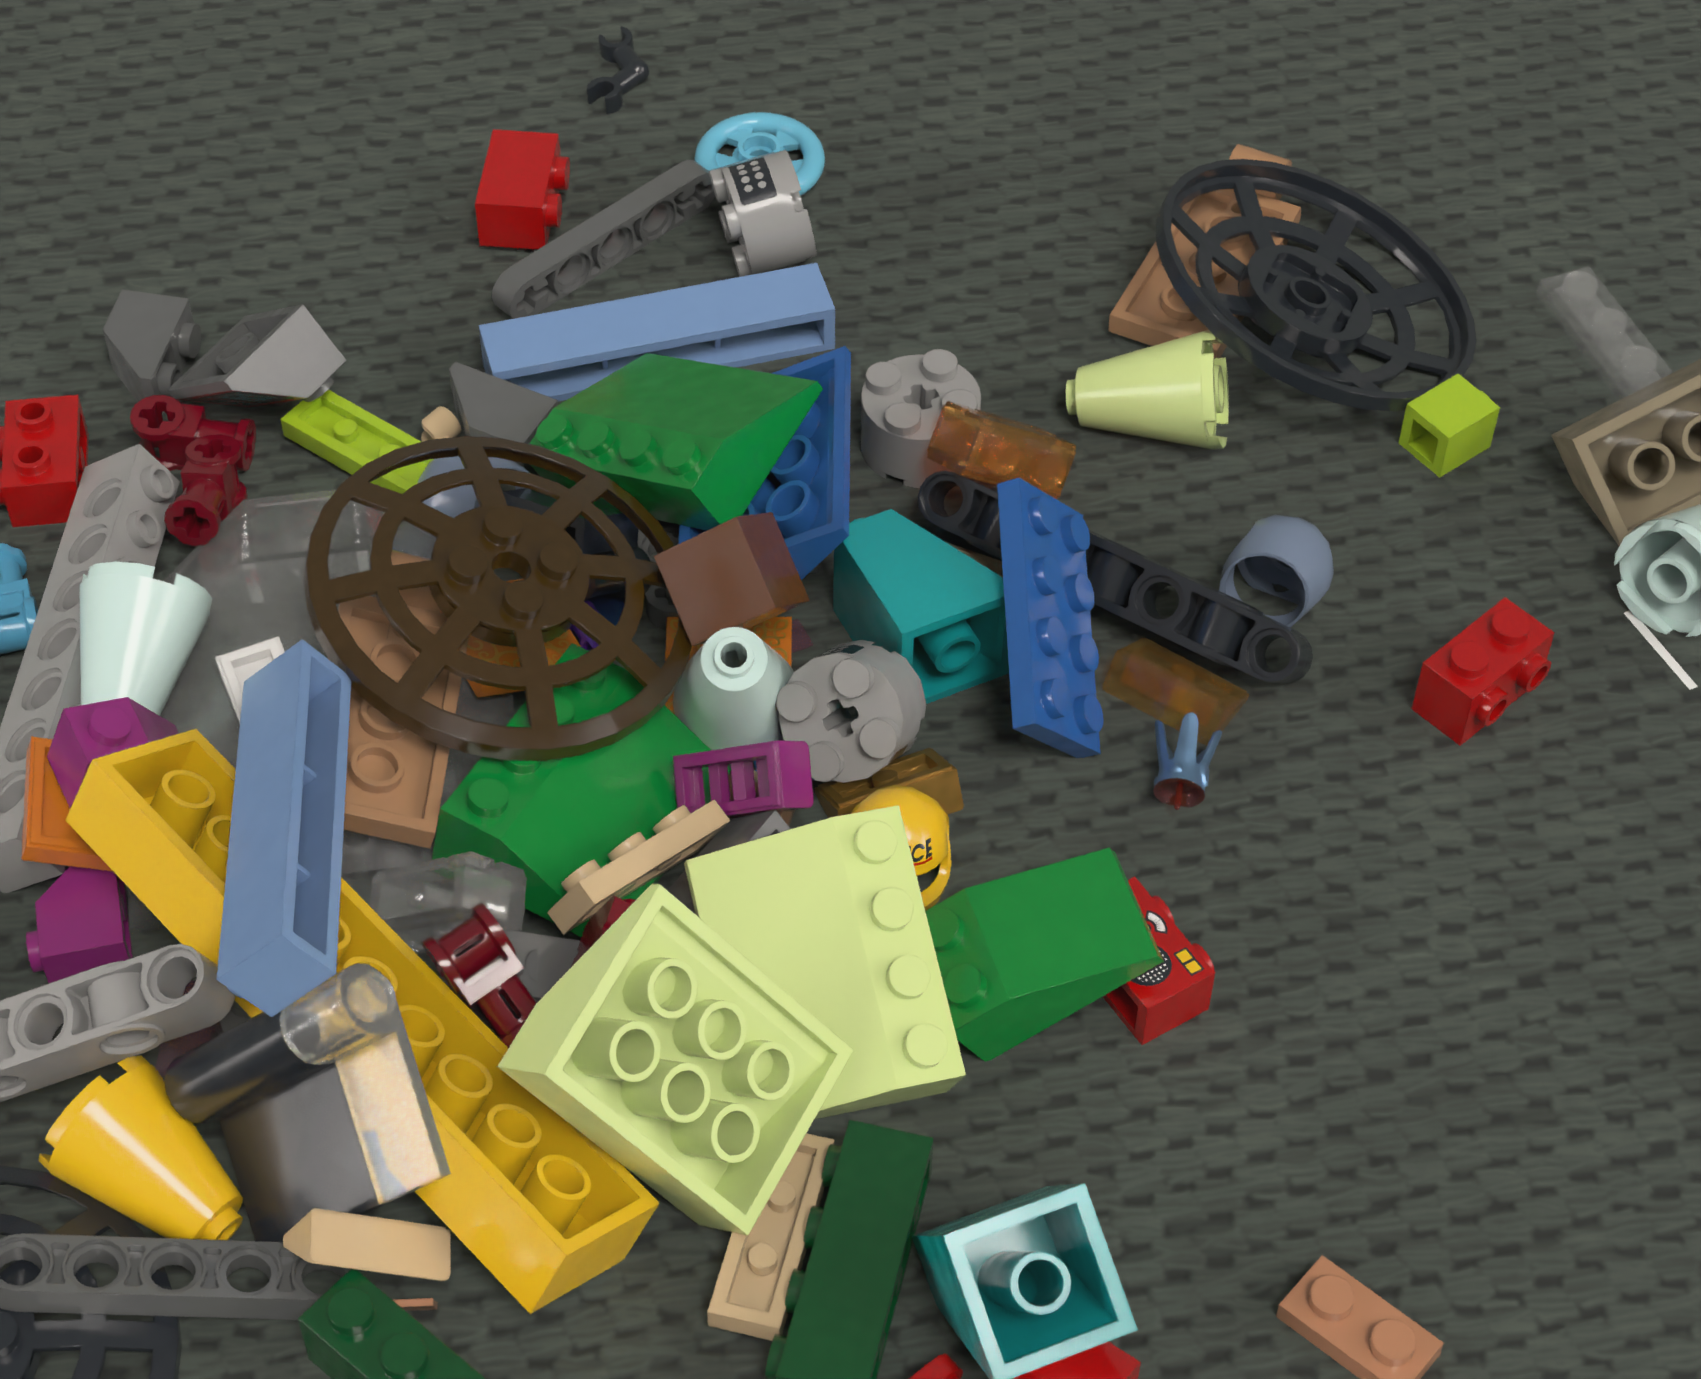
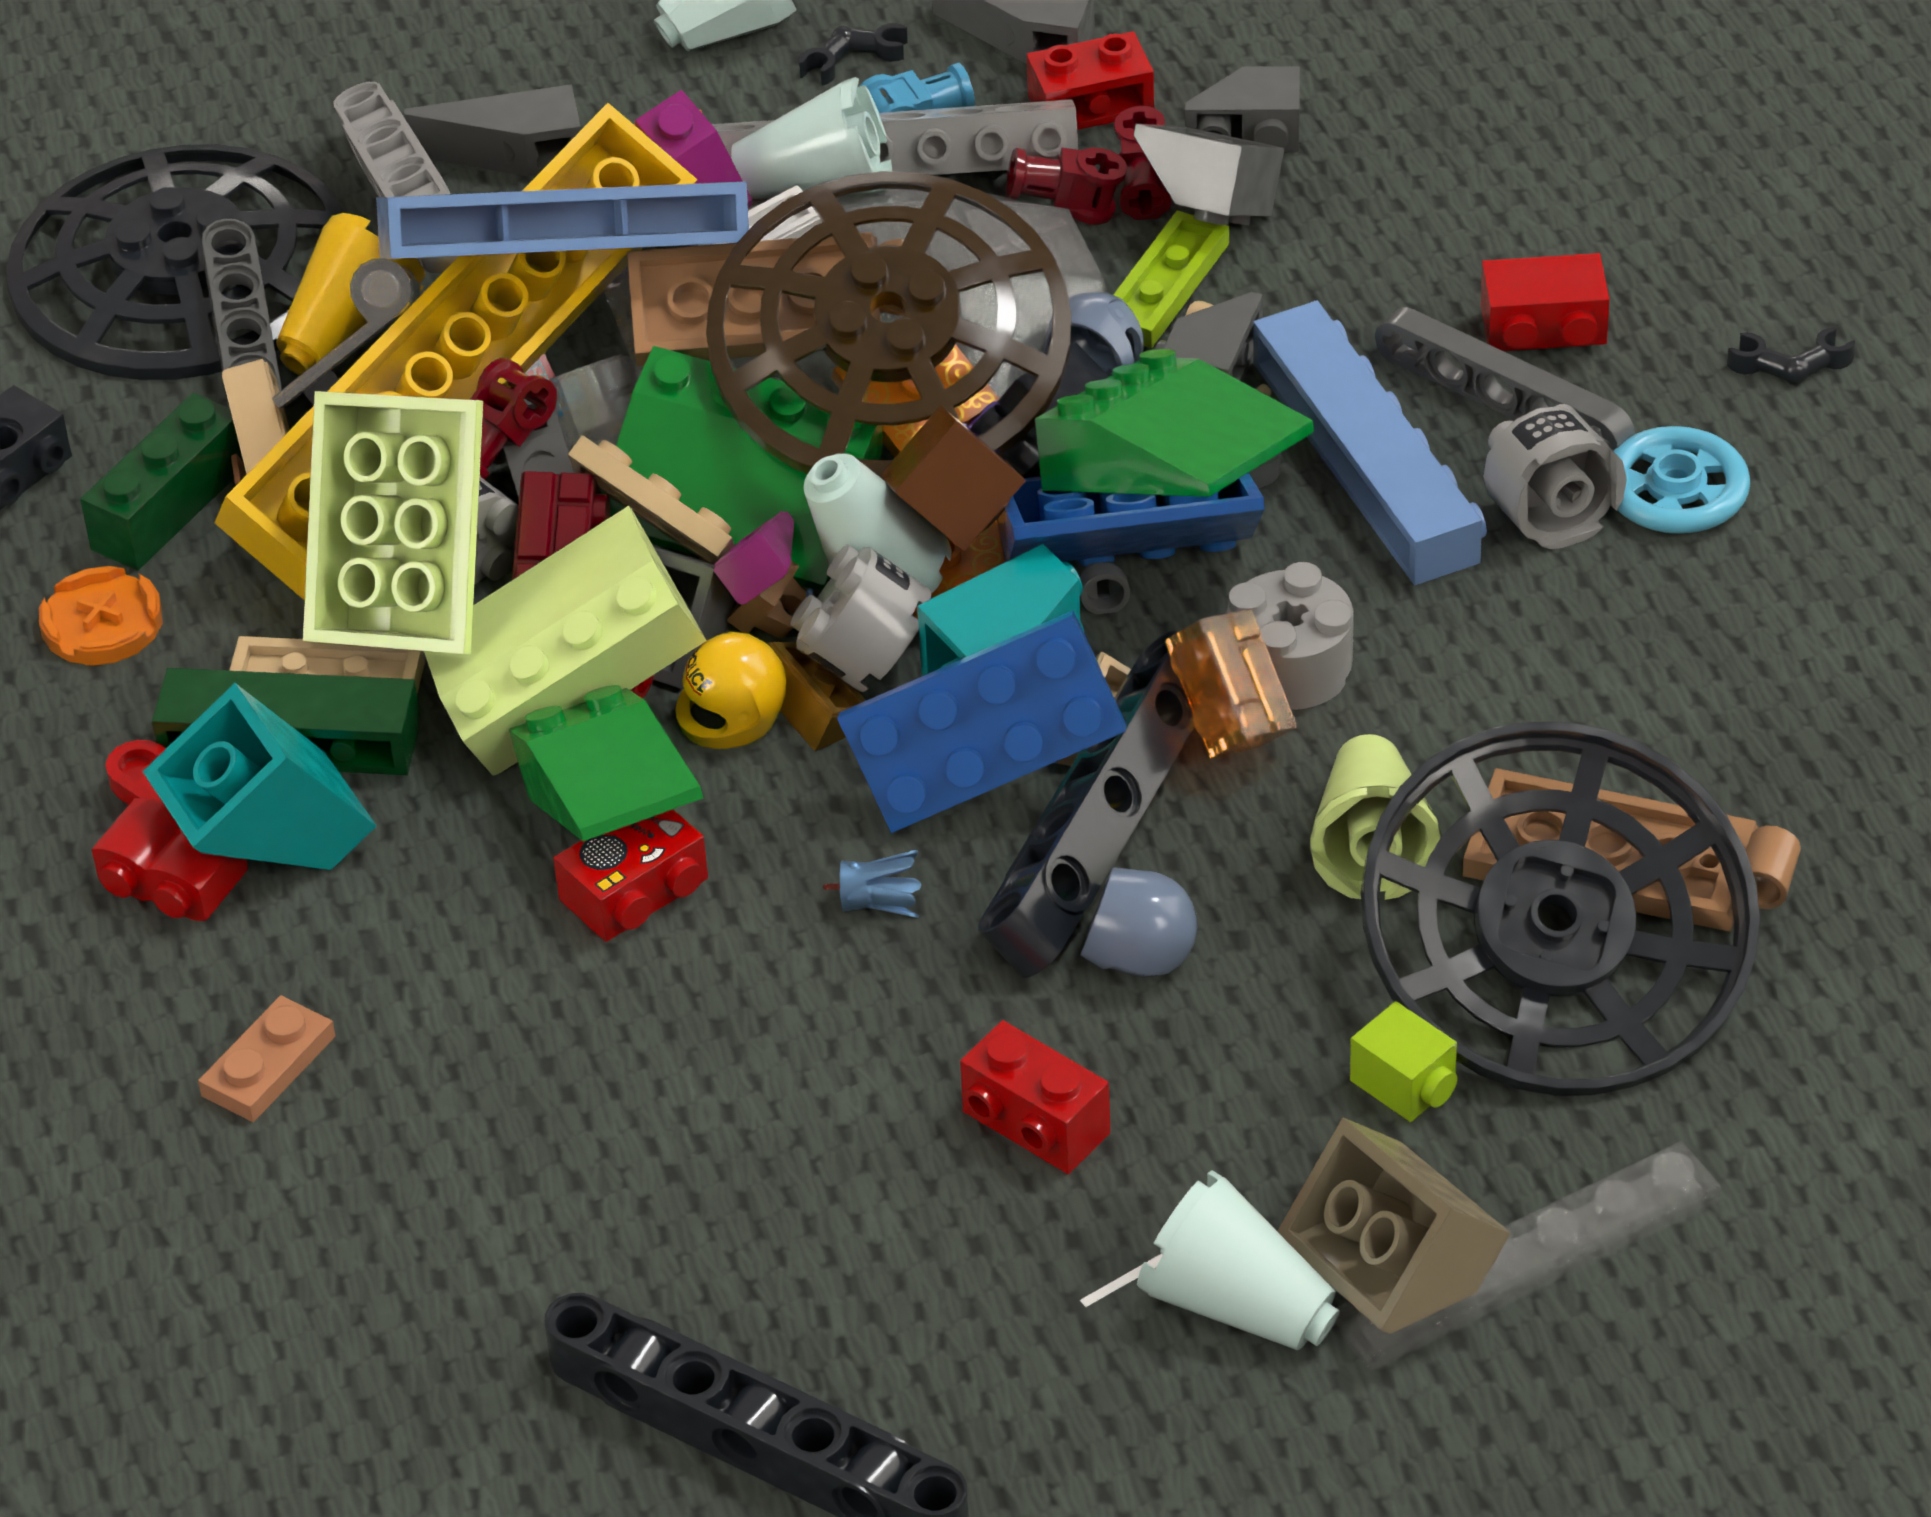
camera: 85 degrees right, 5 degrees down
clear orange slope [1103,638,1250,746] -> none

